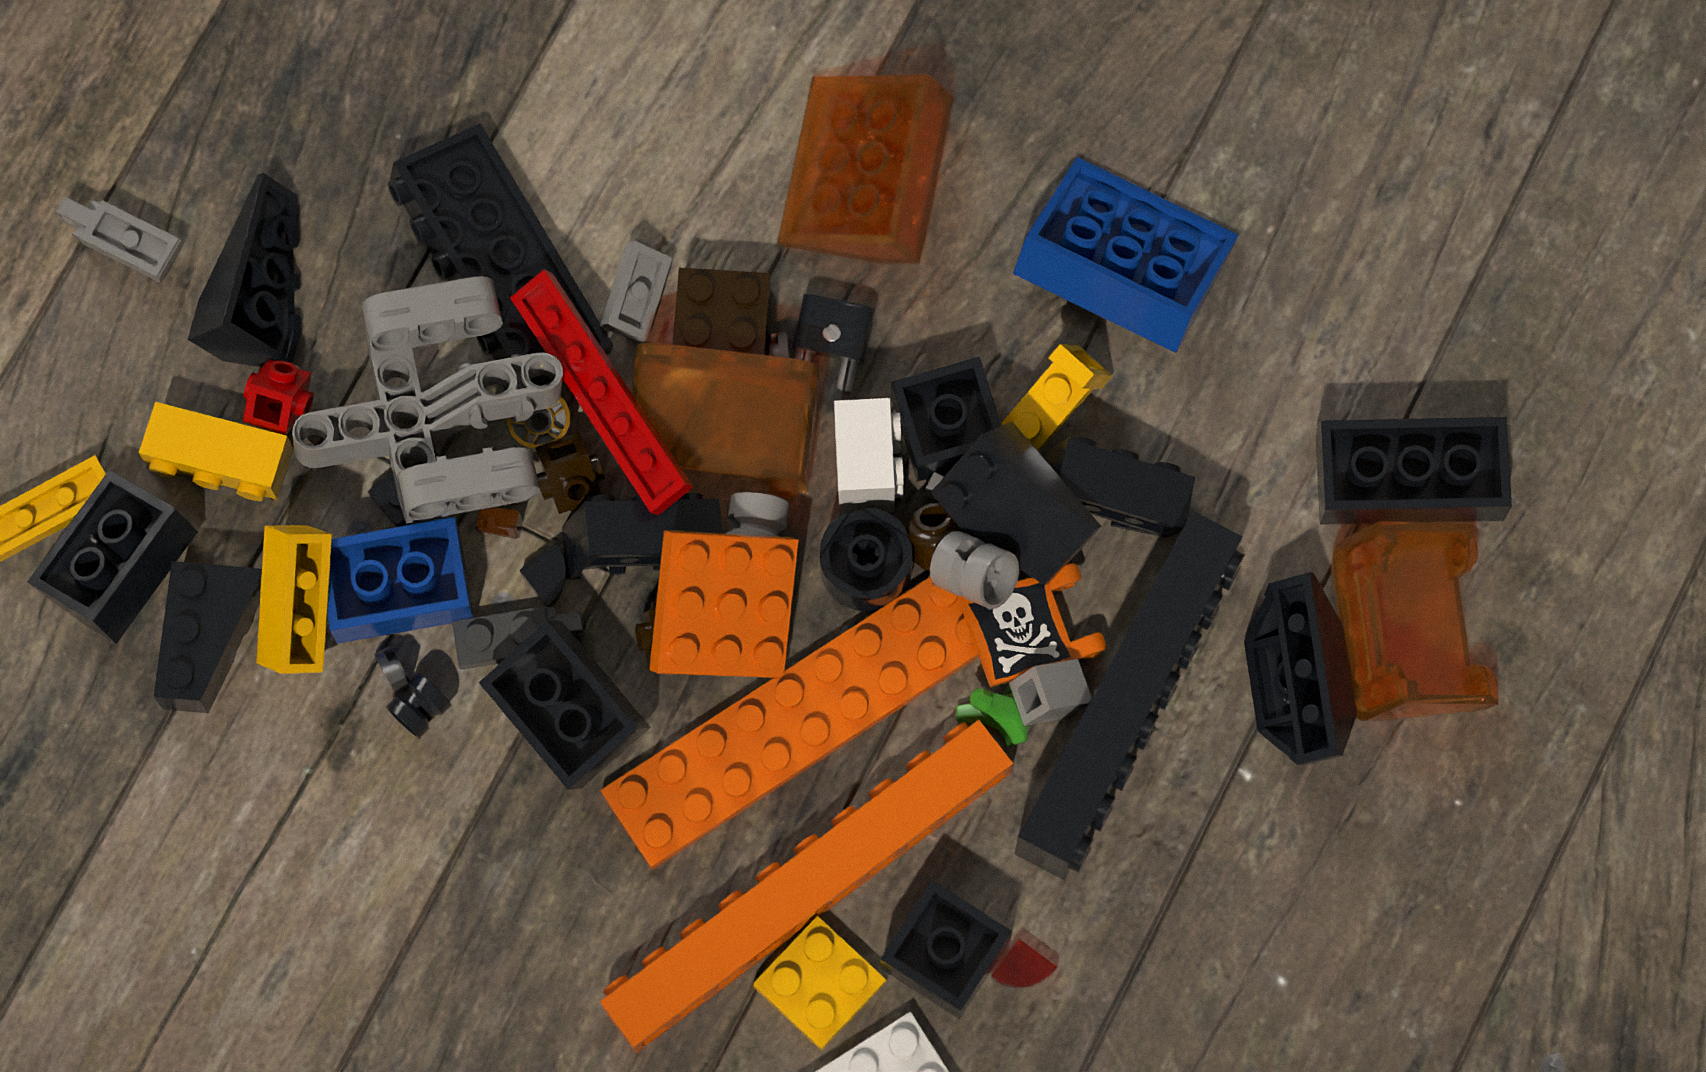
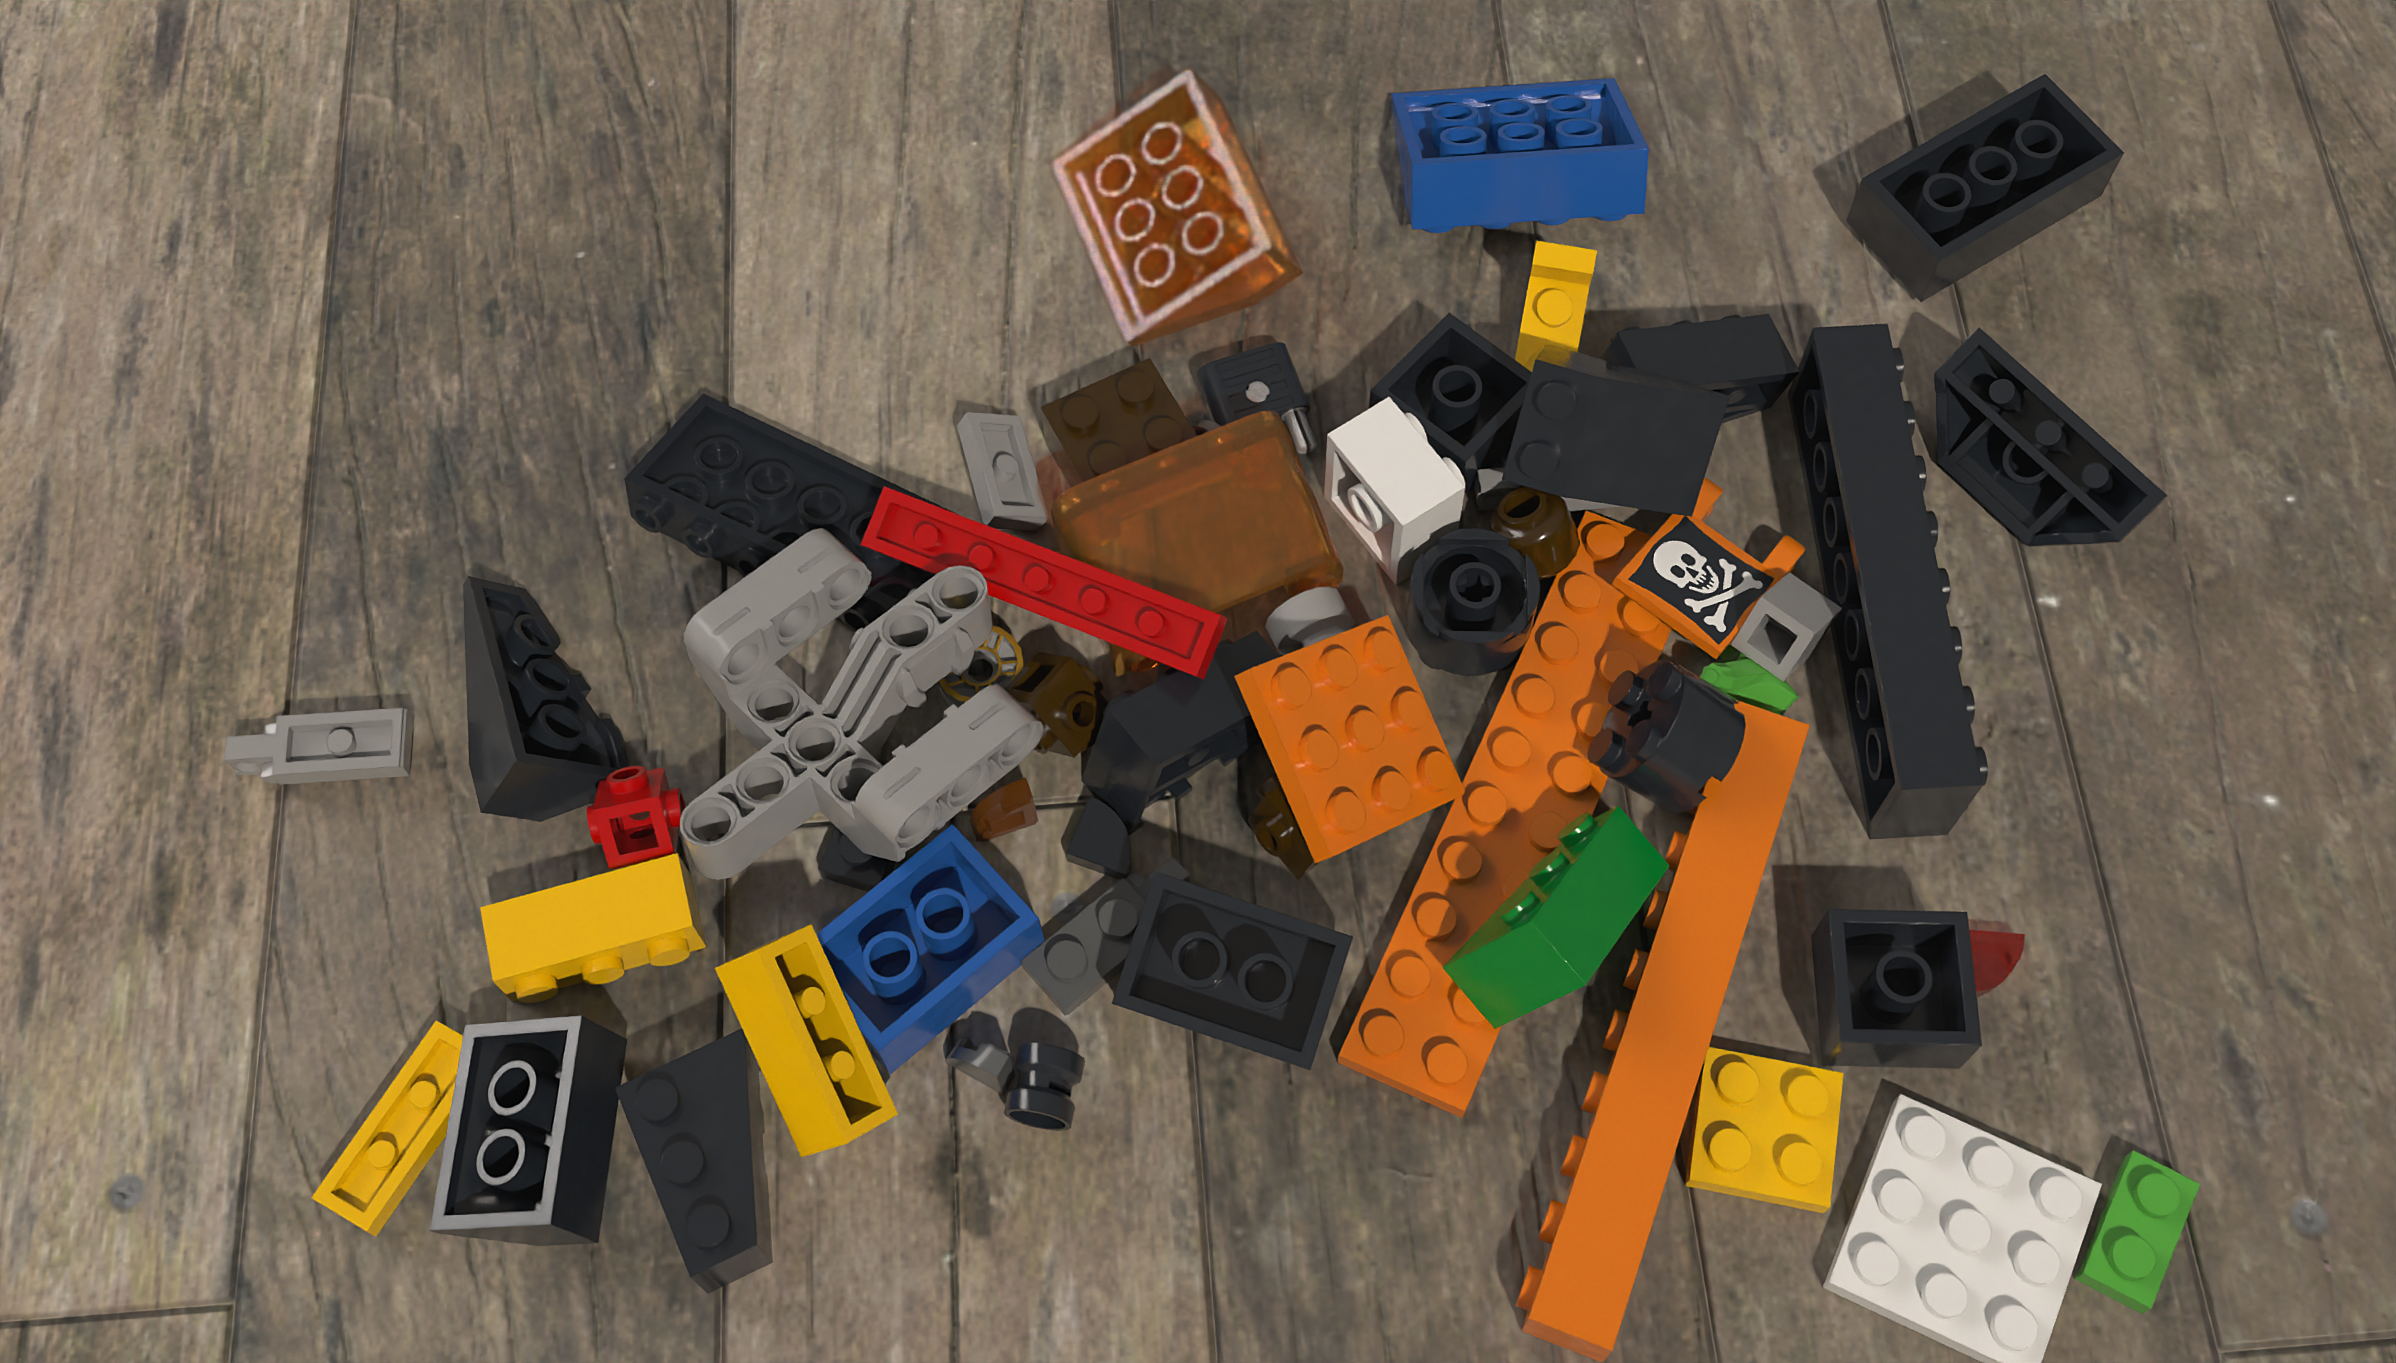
camera: 30 degrees left, 10 degrees down
light grey wheel [930,531,1019,609] -> none
clear orange windscreen [1332,521,1499,721] -> none
none -> green wedge [1442,805,1669,1029]
none -> black brick [1587,660,1746,813]

